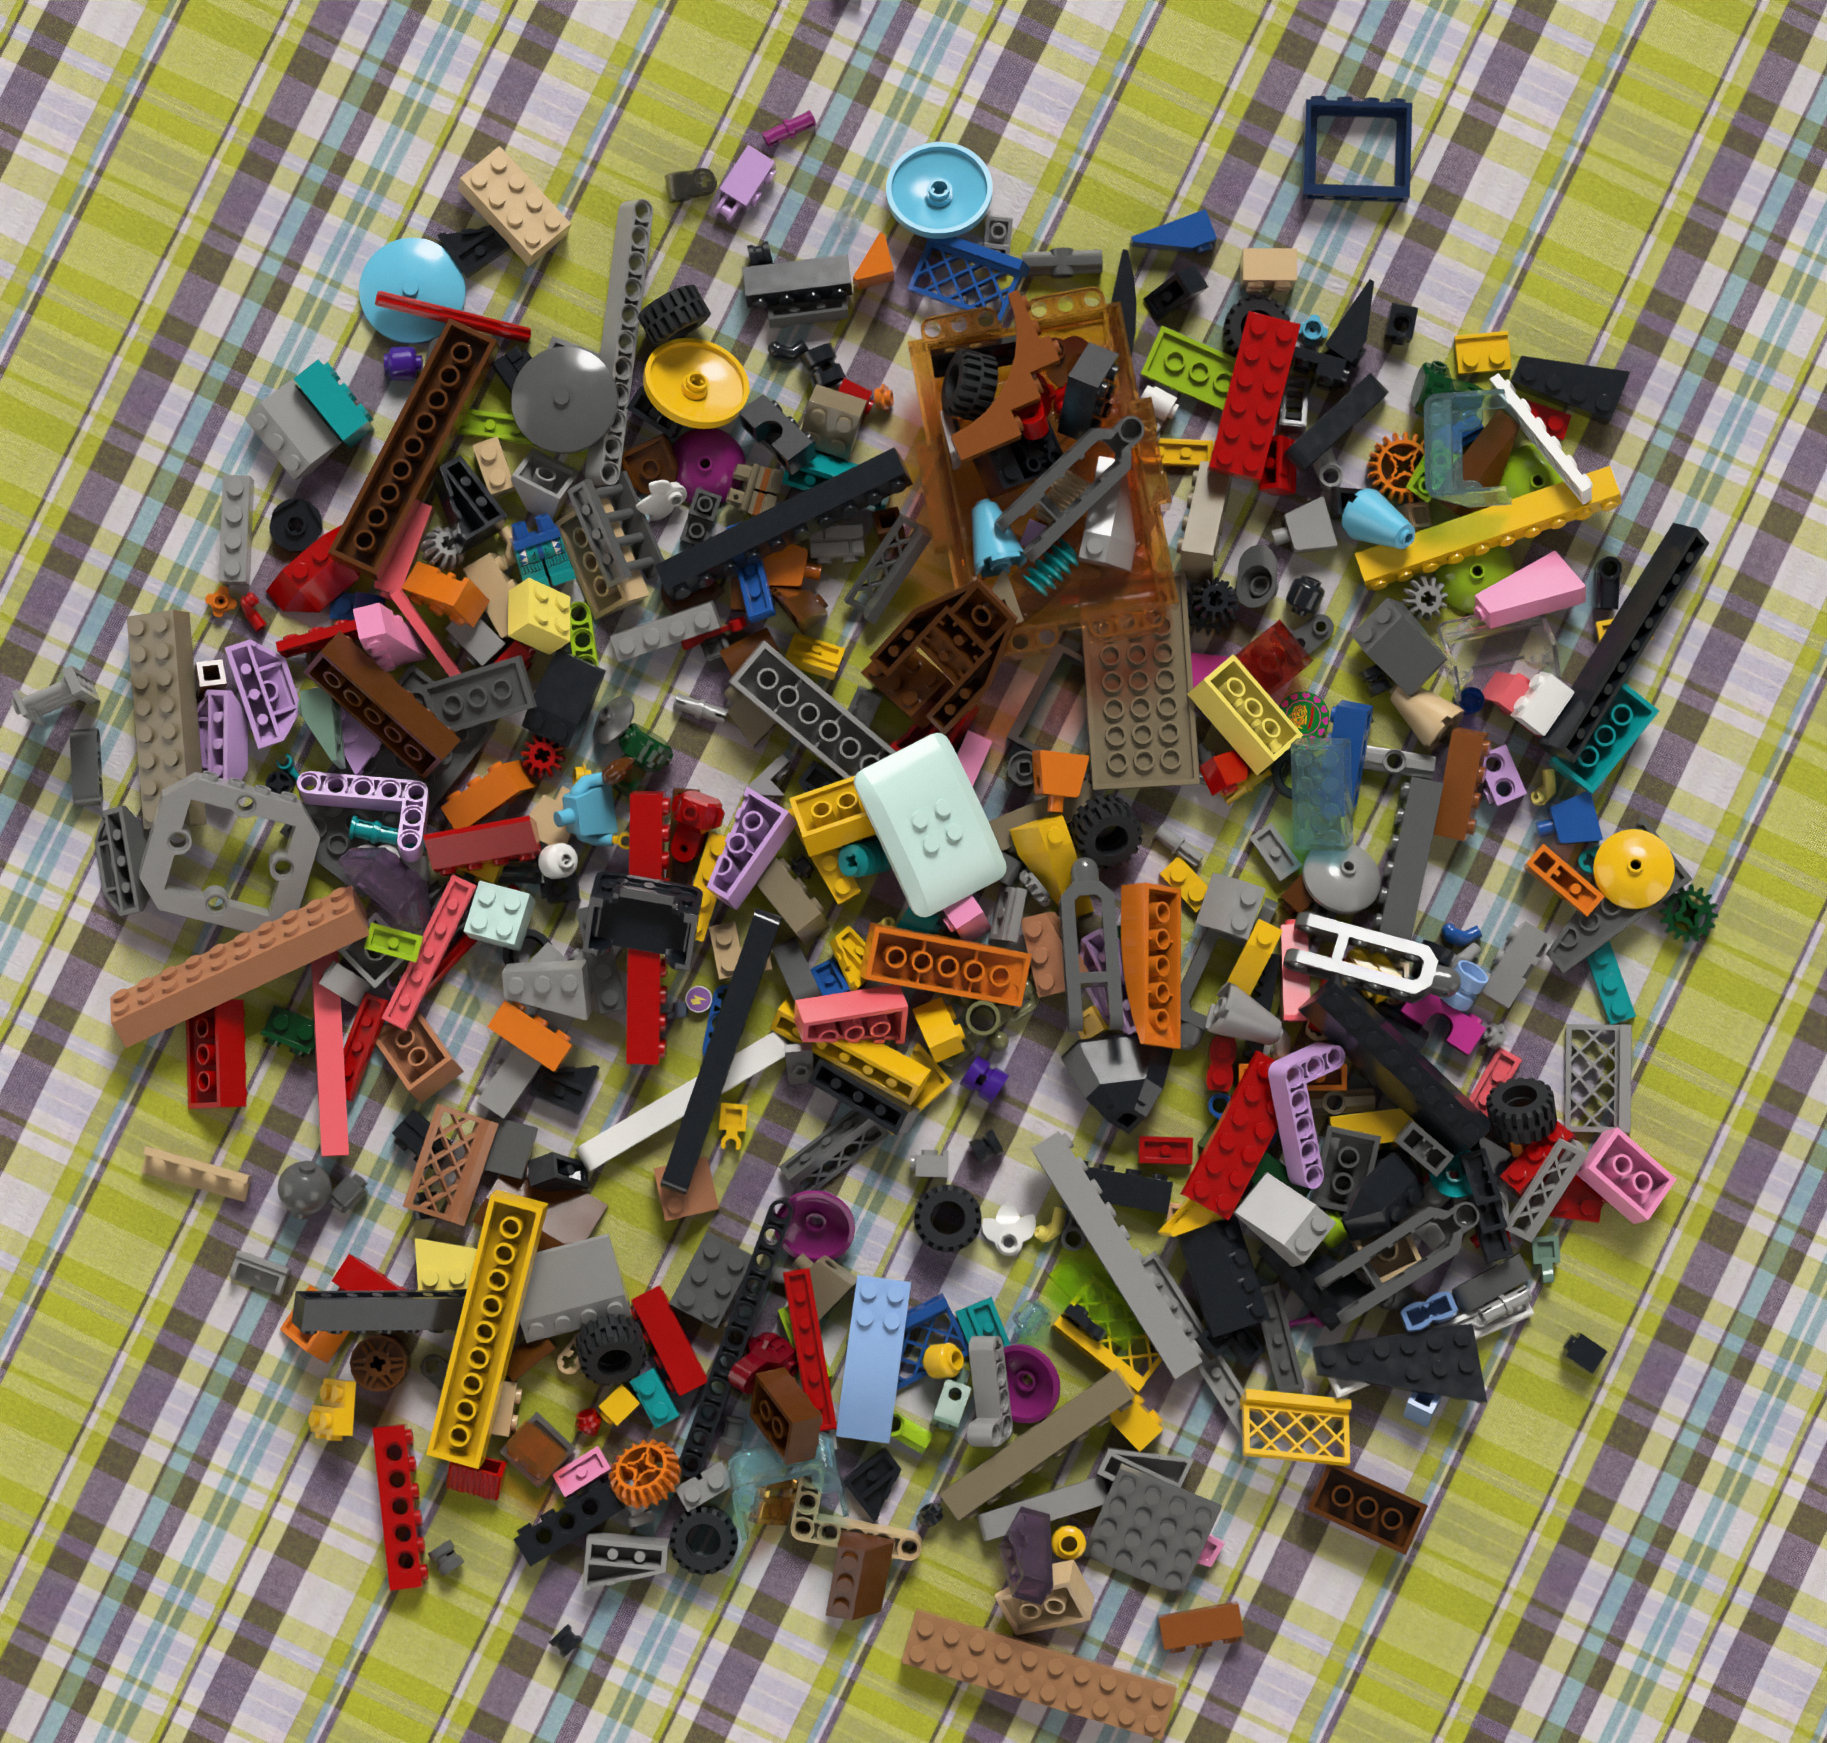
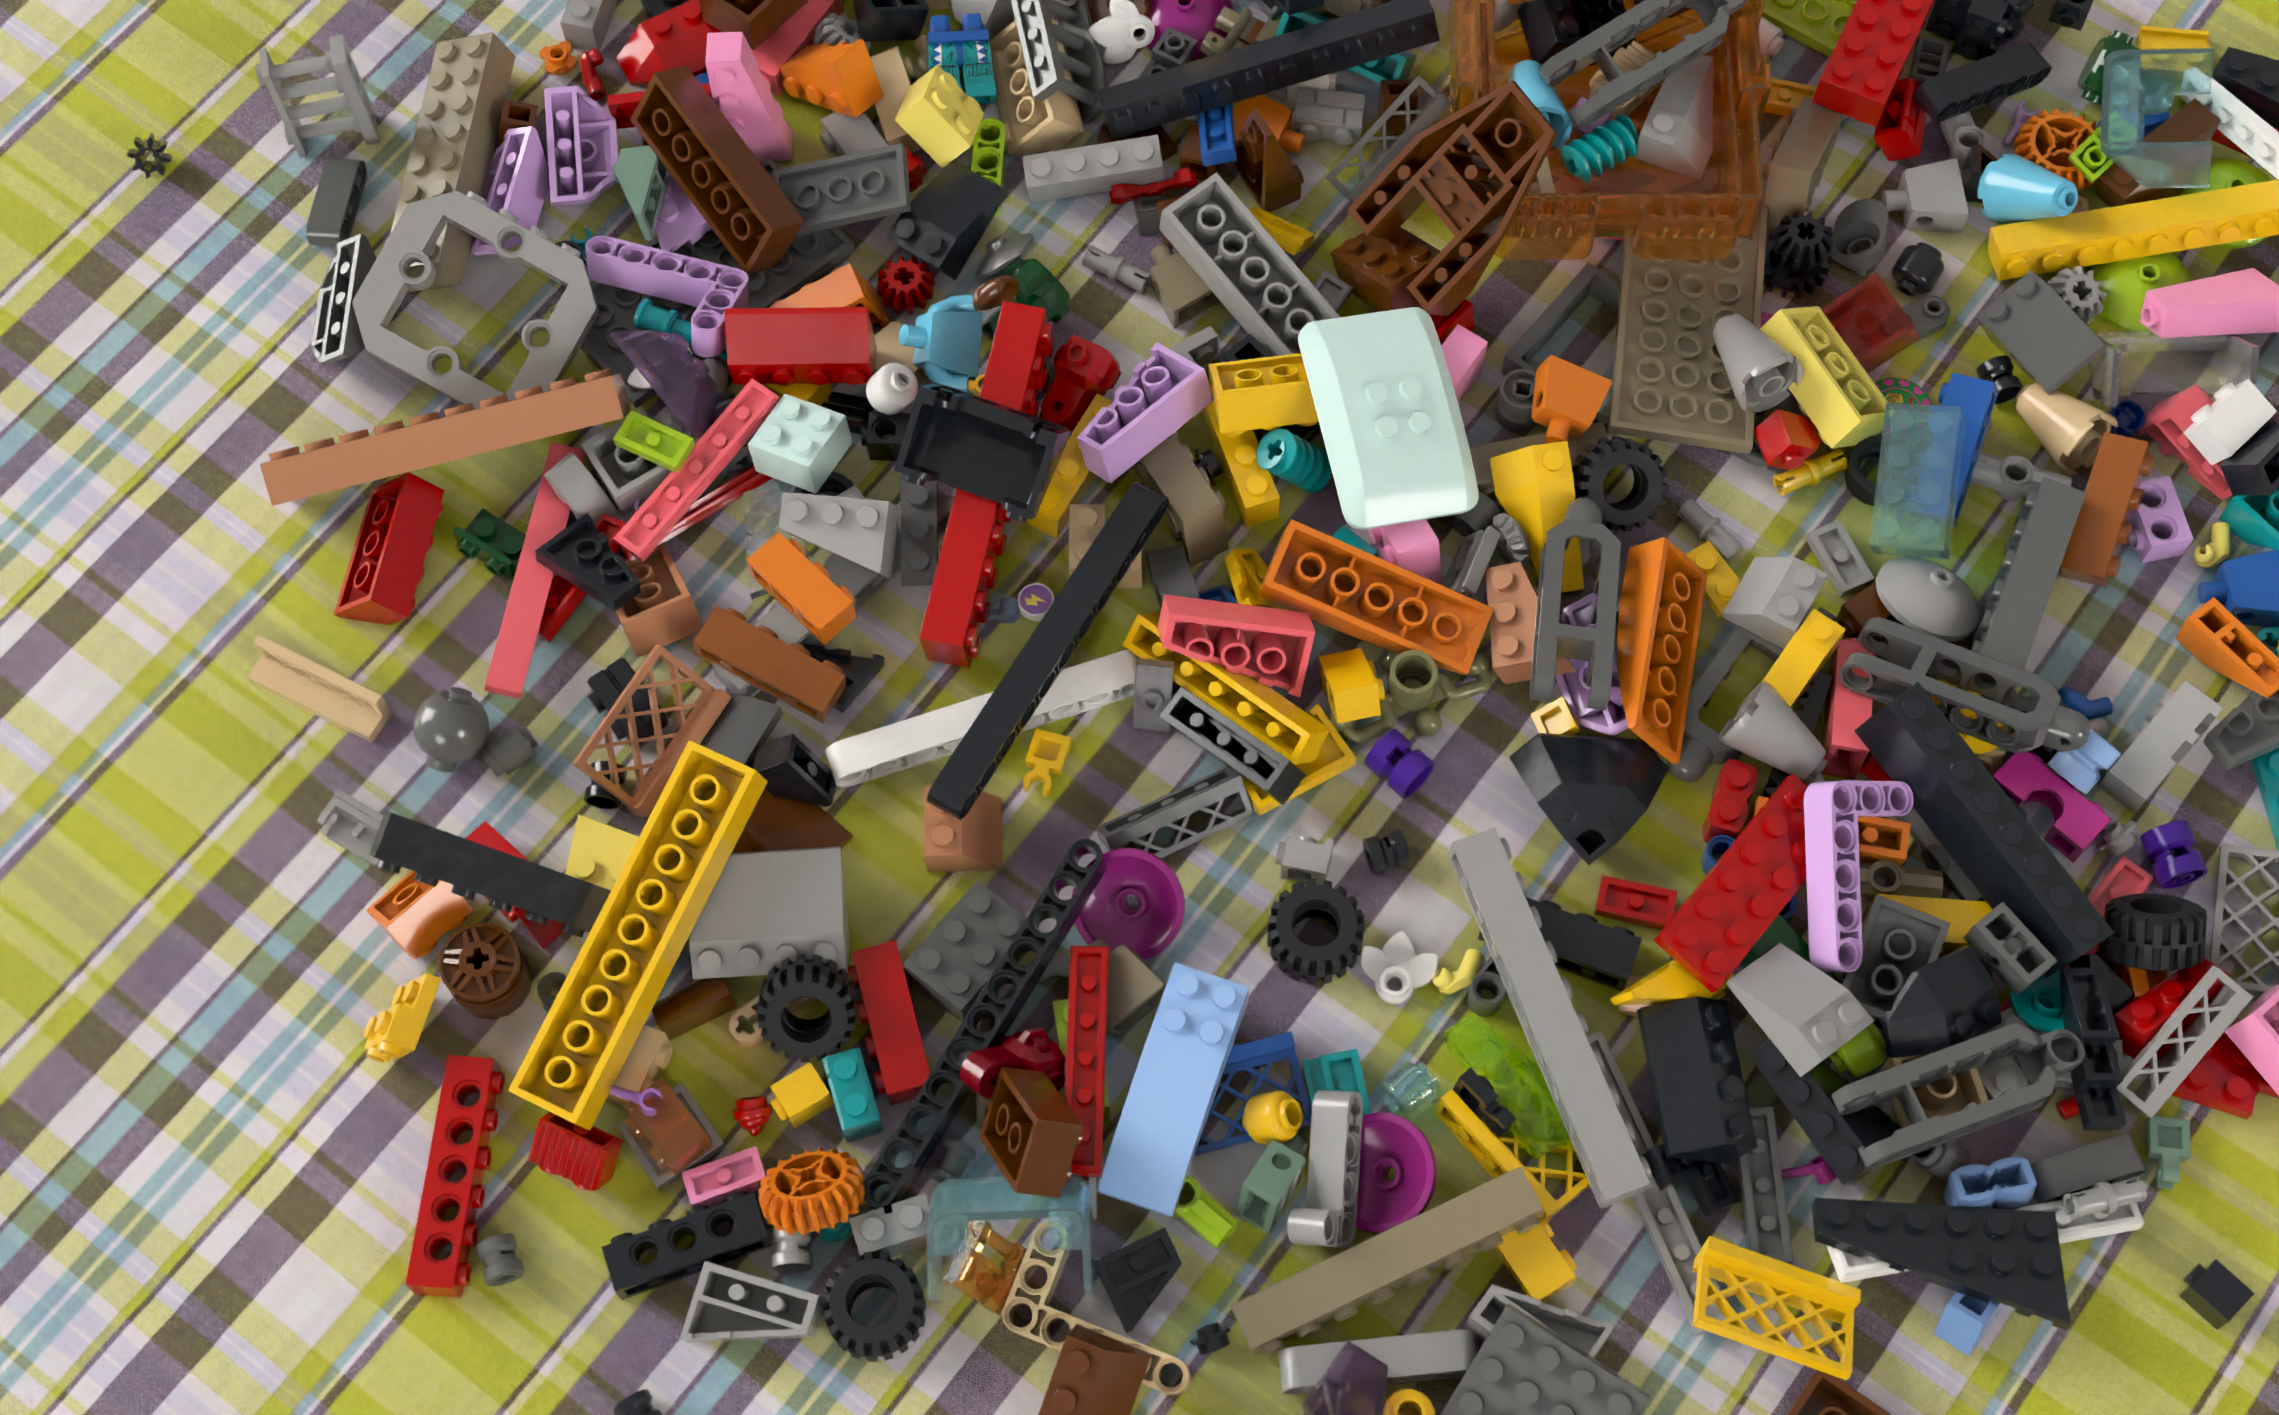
camera: 10 degrees right, 20 degrees down
coral tile [390,586,461,677] -> none
none -> black wing [535,513,641,612]
none -> medium lavender hand [610,1085,663,1116]
none -> dark orange brick [693,605,846,724]
none -> light grey cone [1712,314,1804,412]
none -> lavender hand [2002,101,2039,147]
none -> dark purple wheel [2140,820,2208,889]

